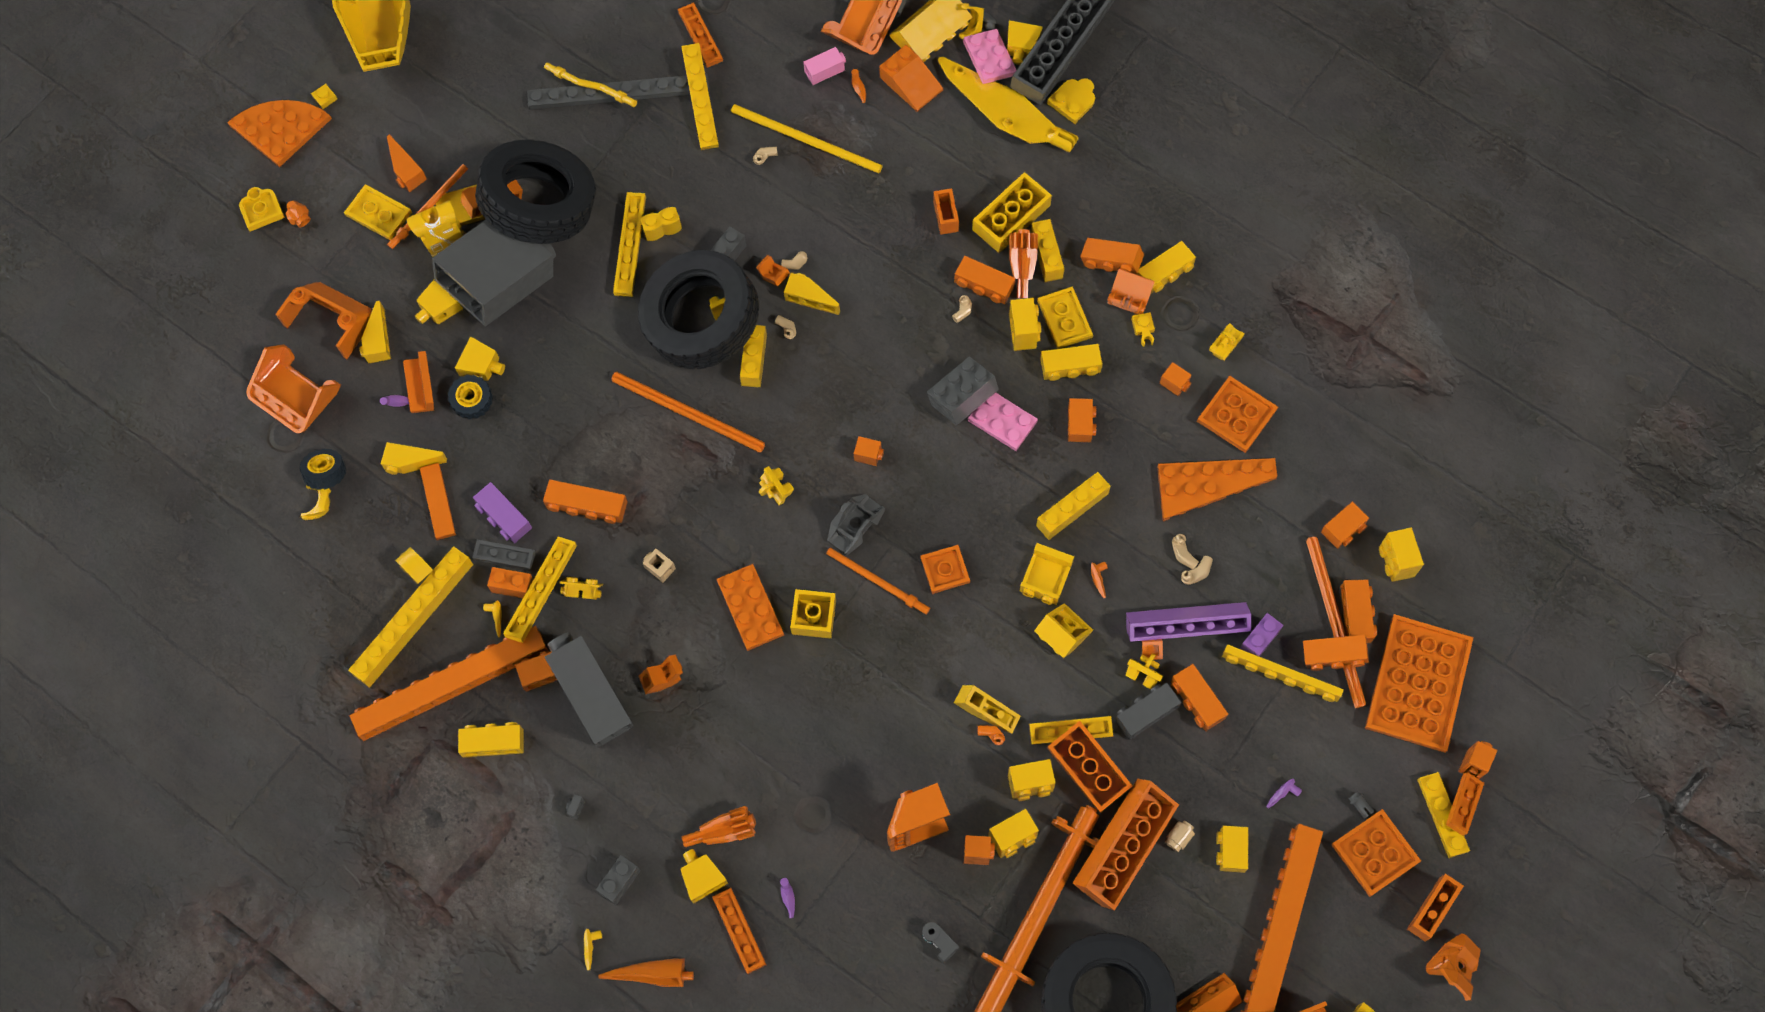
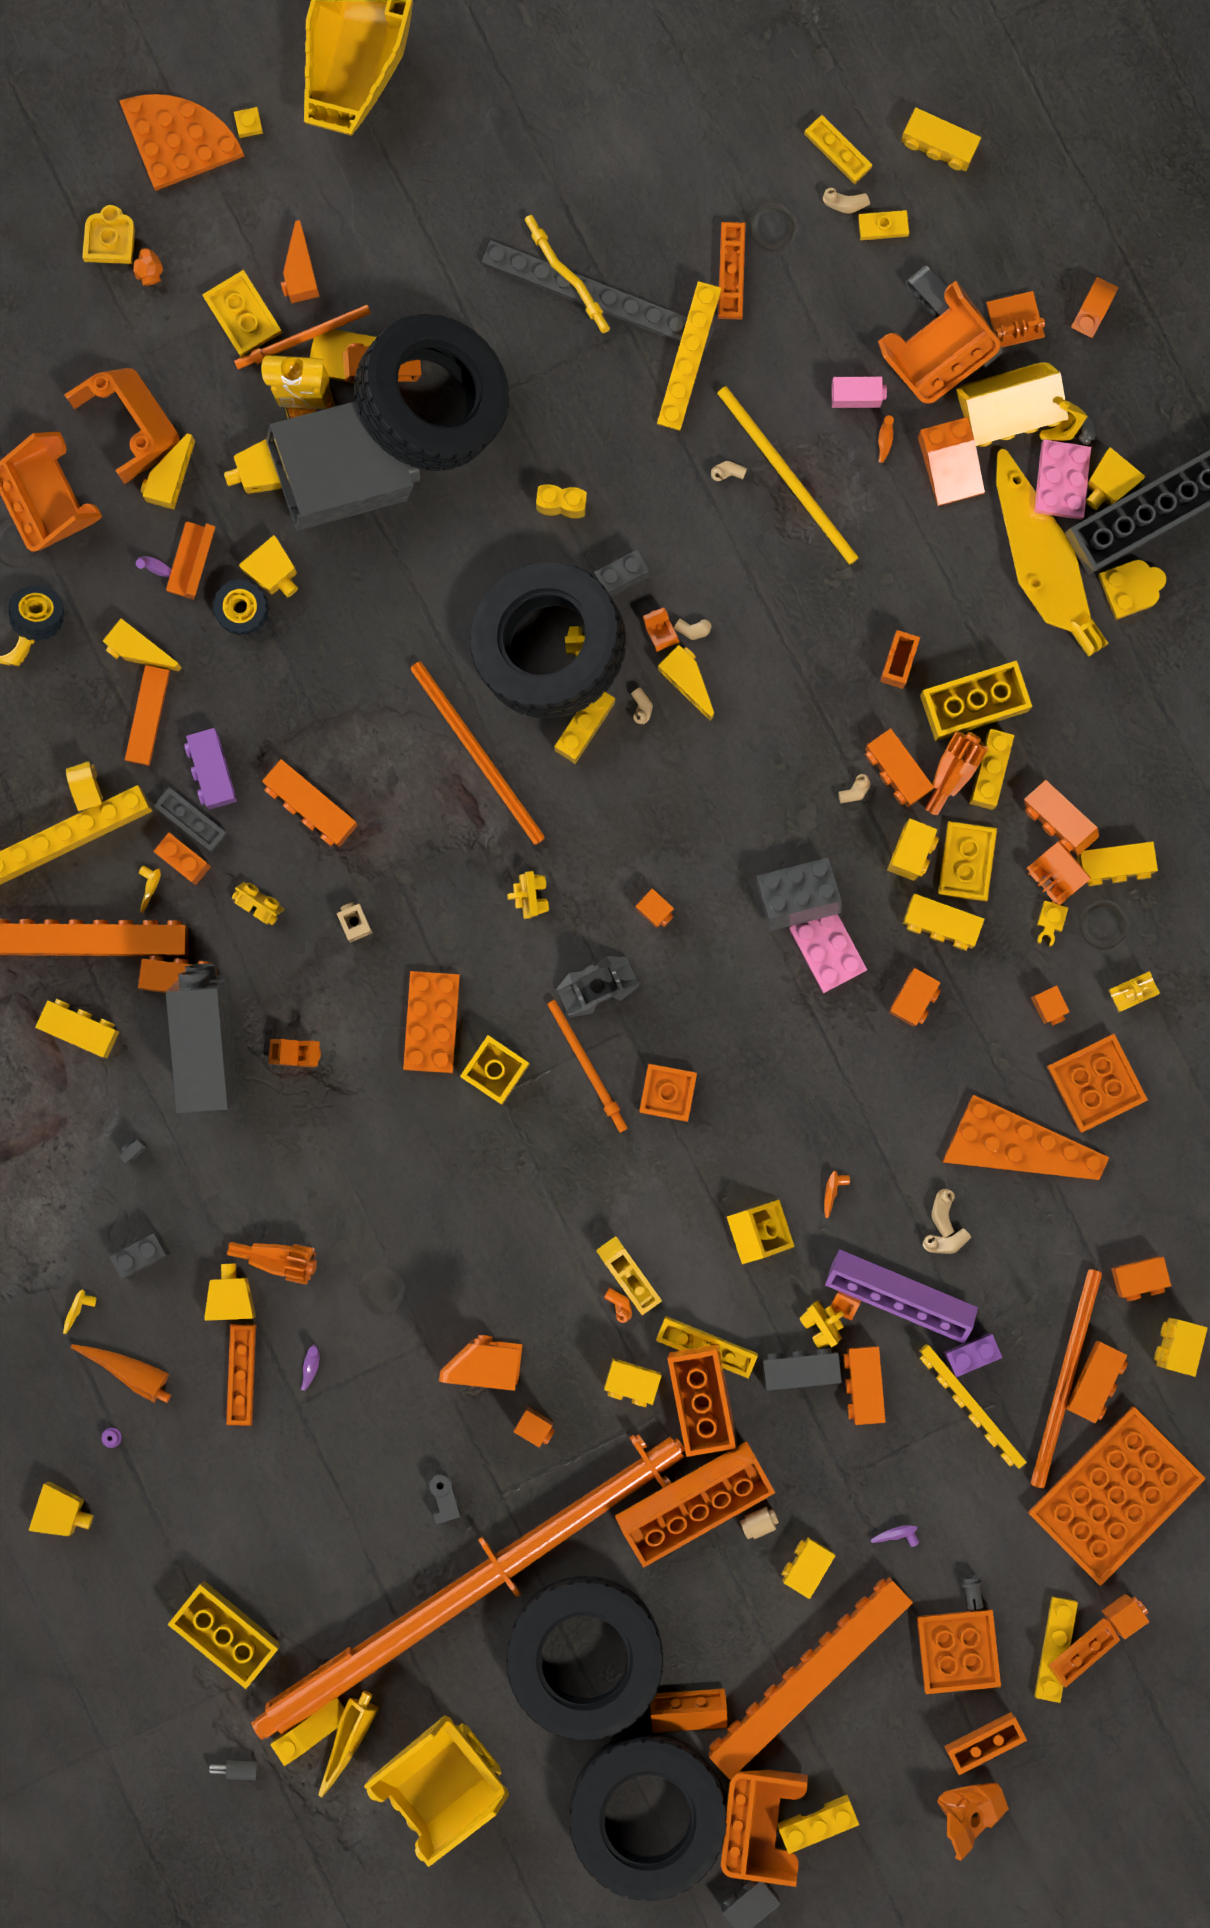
camera: 25 degrees right, 15 degrees up
yellow plate [503,537,577,643] -> none
yellow plate [613,192,646,297] -> none
yellow brick [988,809,1039,858] -> none
yellow panel [1019,543,1074,605] -> none
yellow brick [1036,472,1111,540] -> none
orange brick [1303,635,1369,671] -> none

